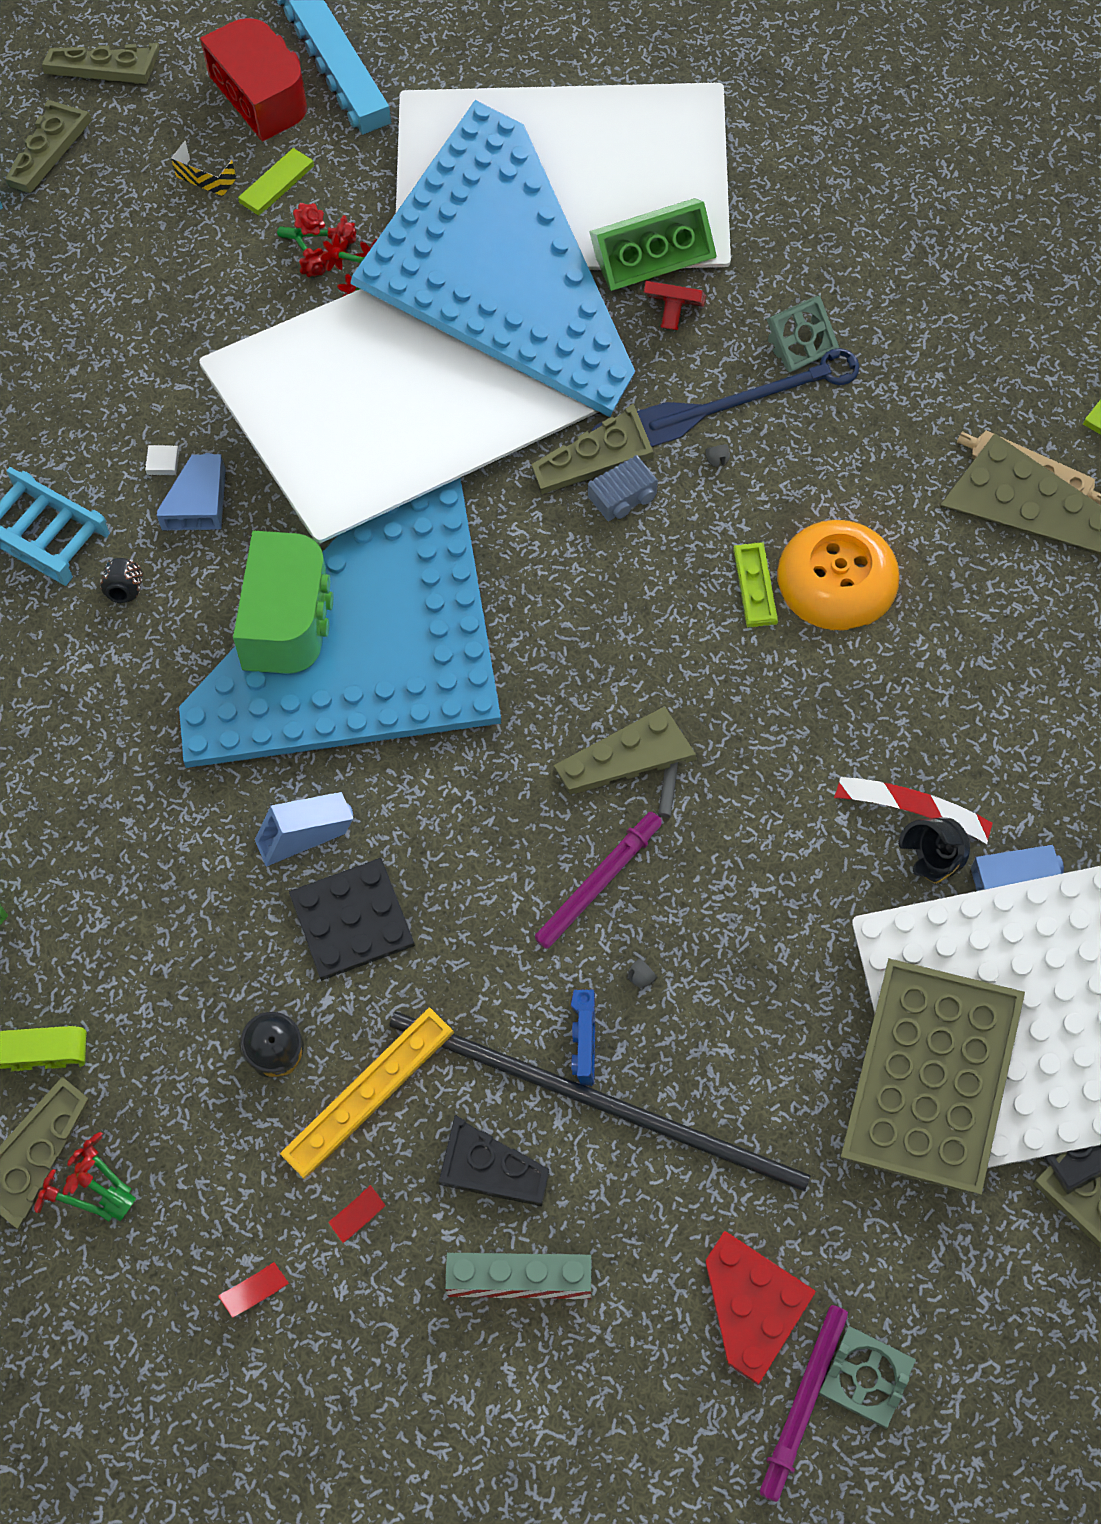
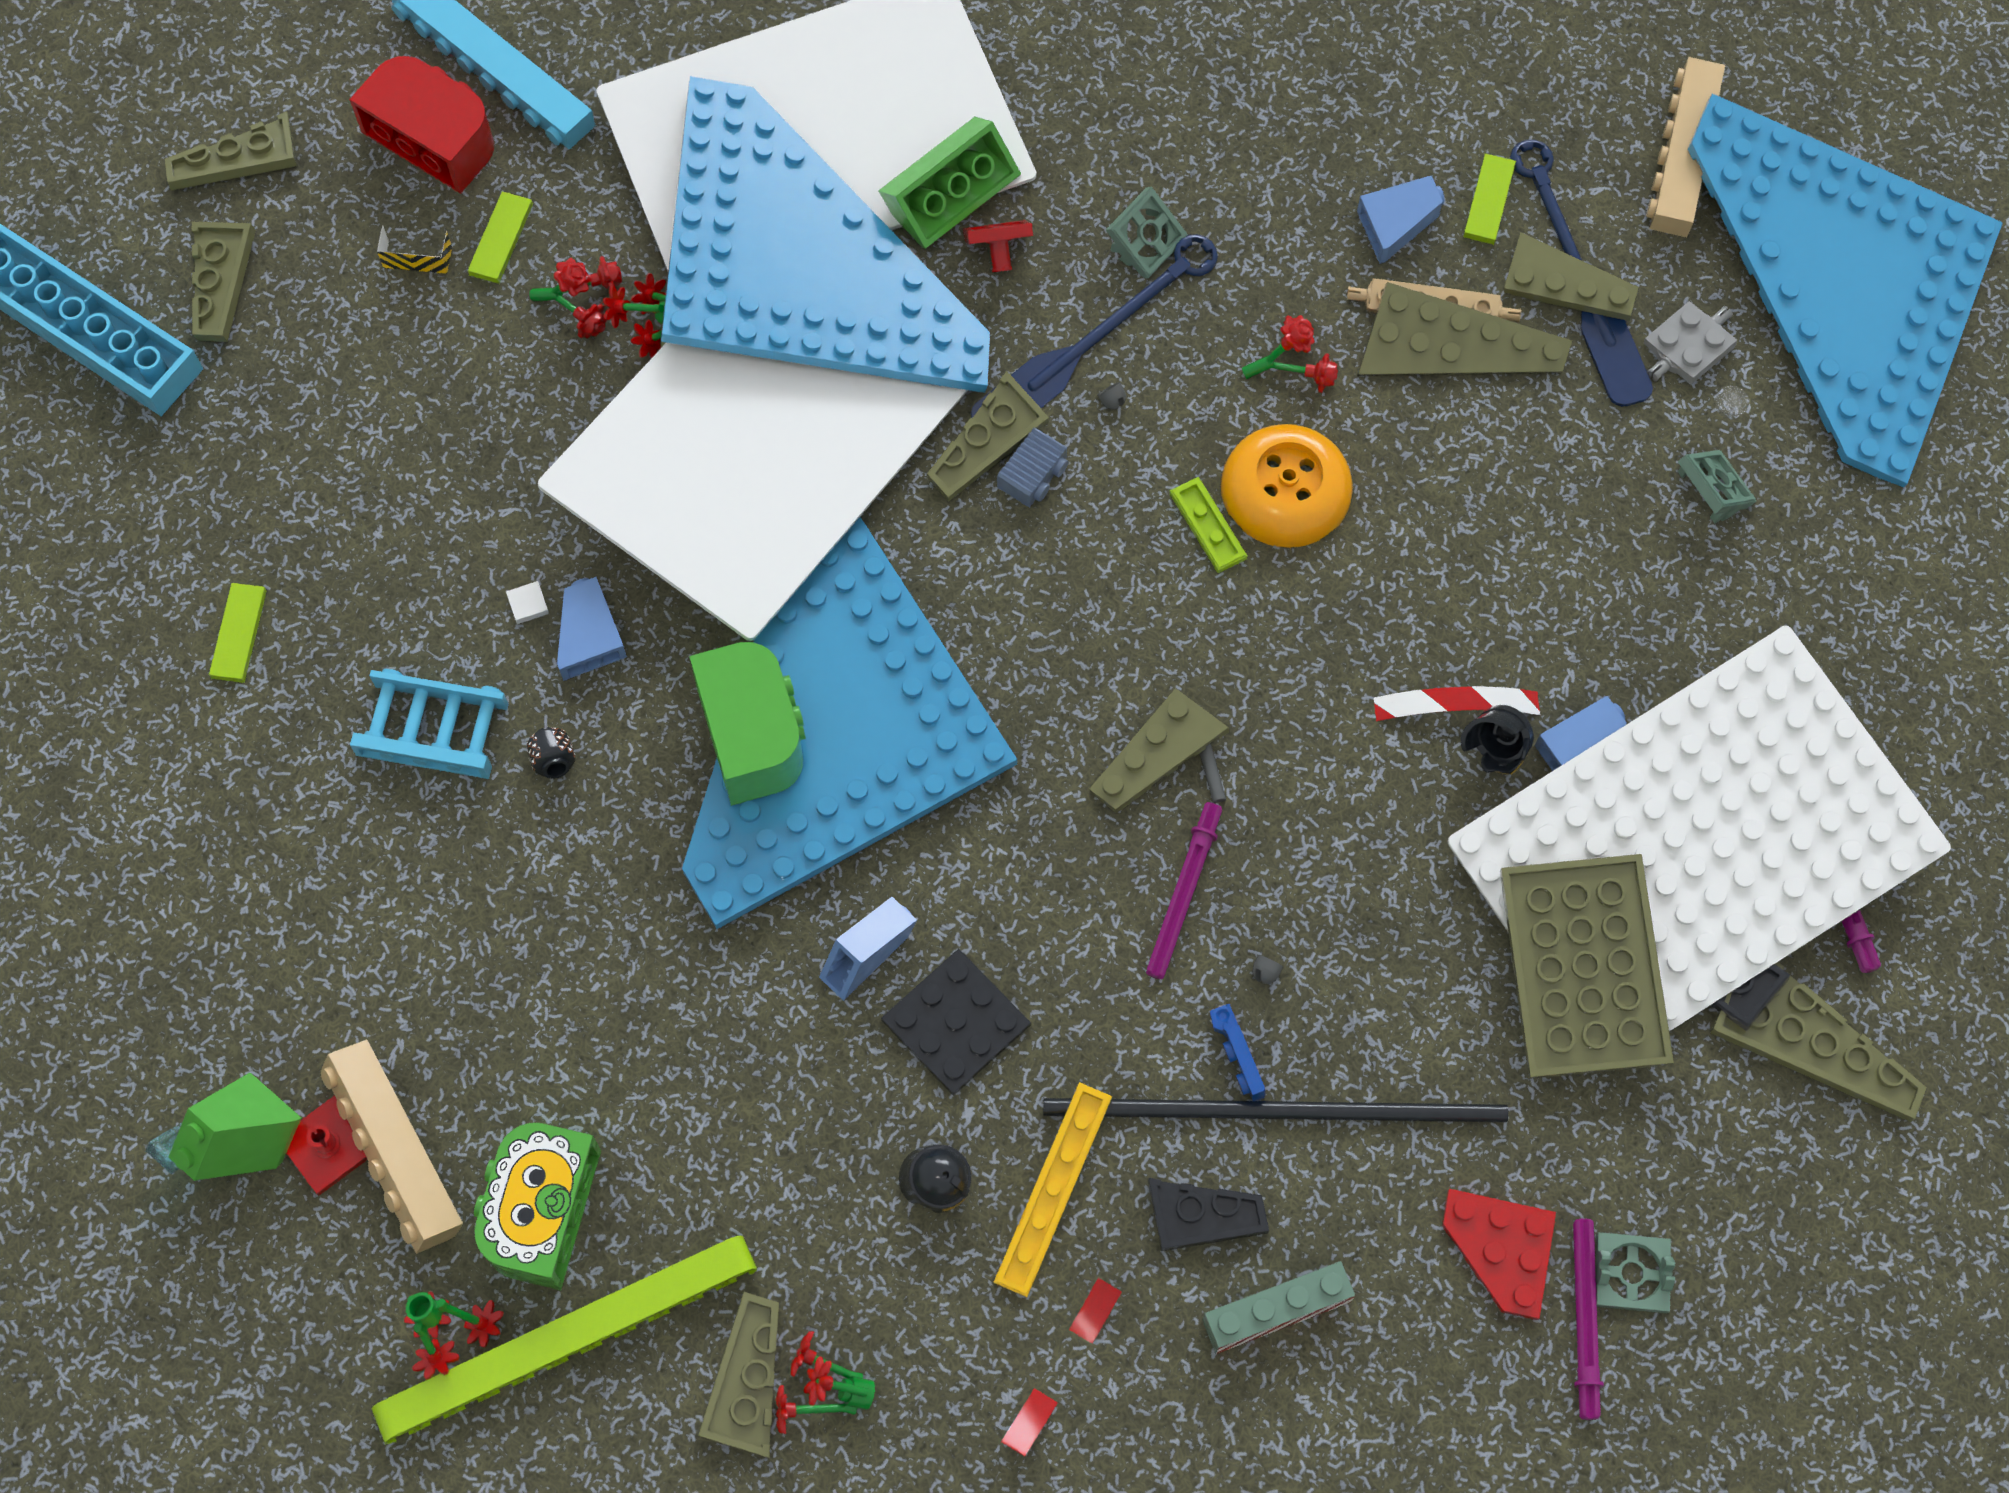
camera: 25 degrees left, 5 degrees up
none -> red plant [1242,315,1338,393]
none -> medium blue slope [1357,175,1445,264]

